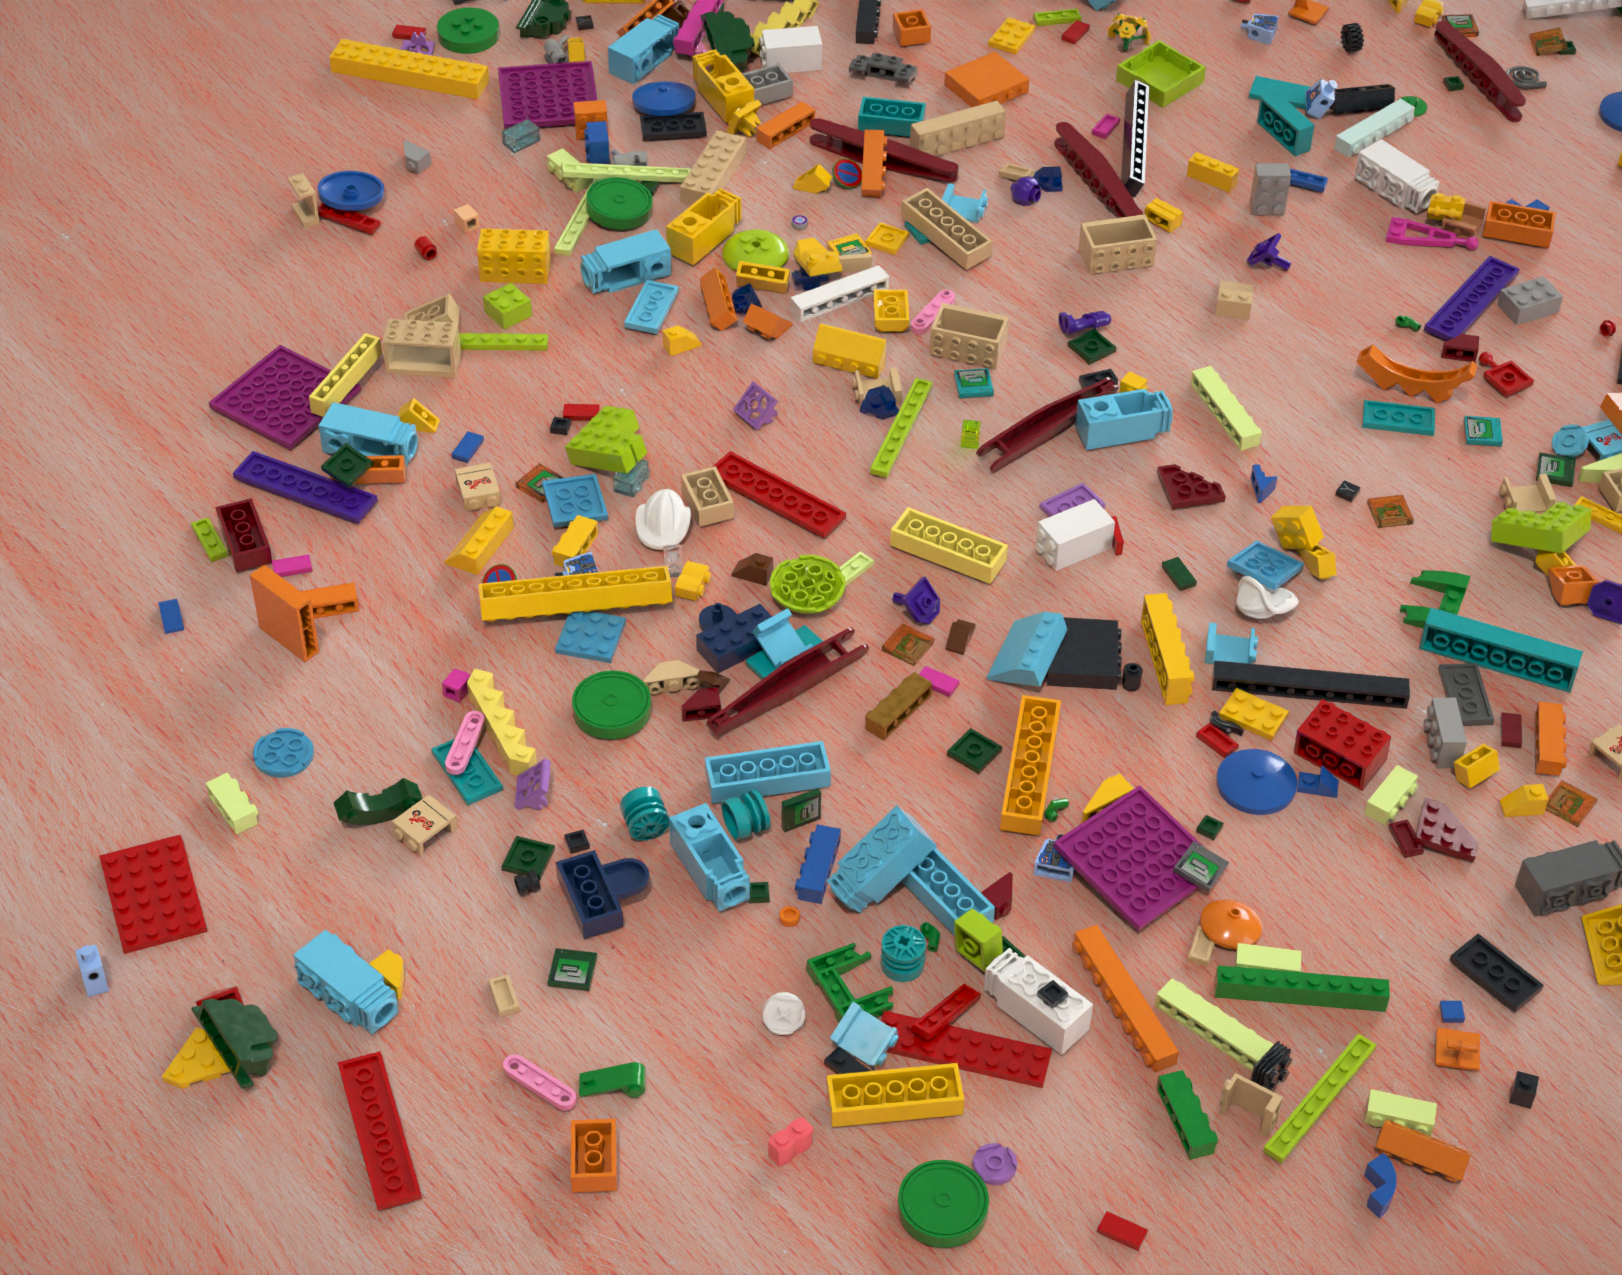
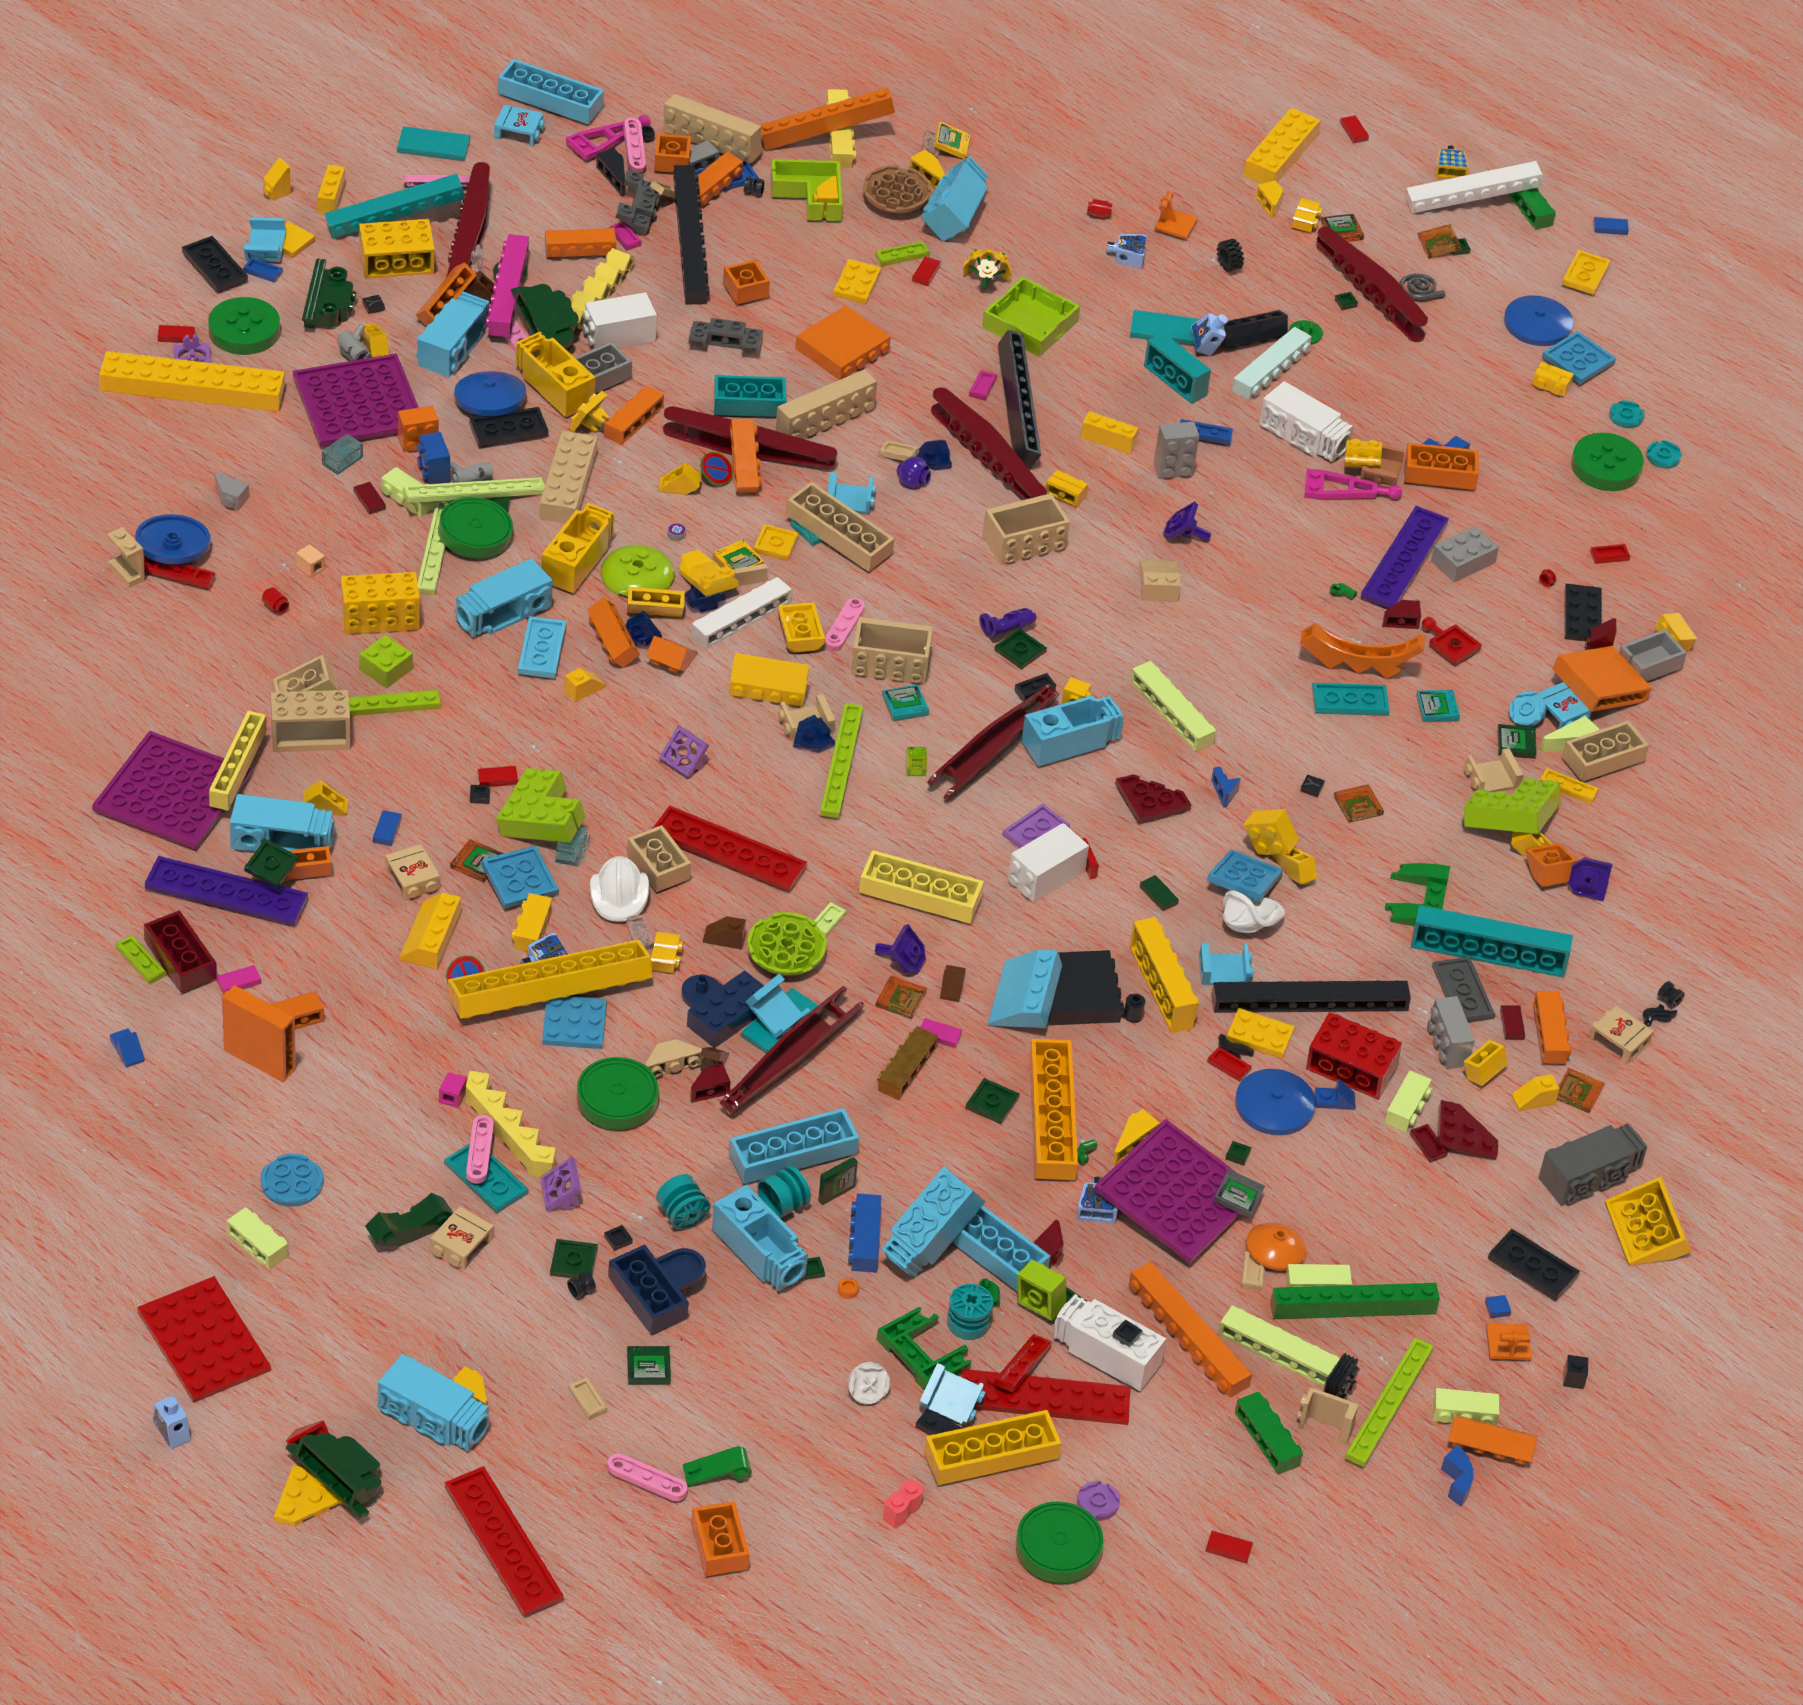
camera: 15 degrees left, 0 degrees up
none -> dark red tile [353,482,386,514]

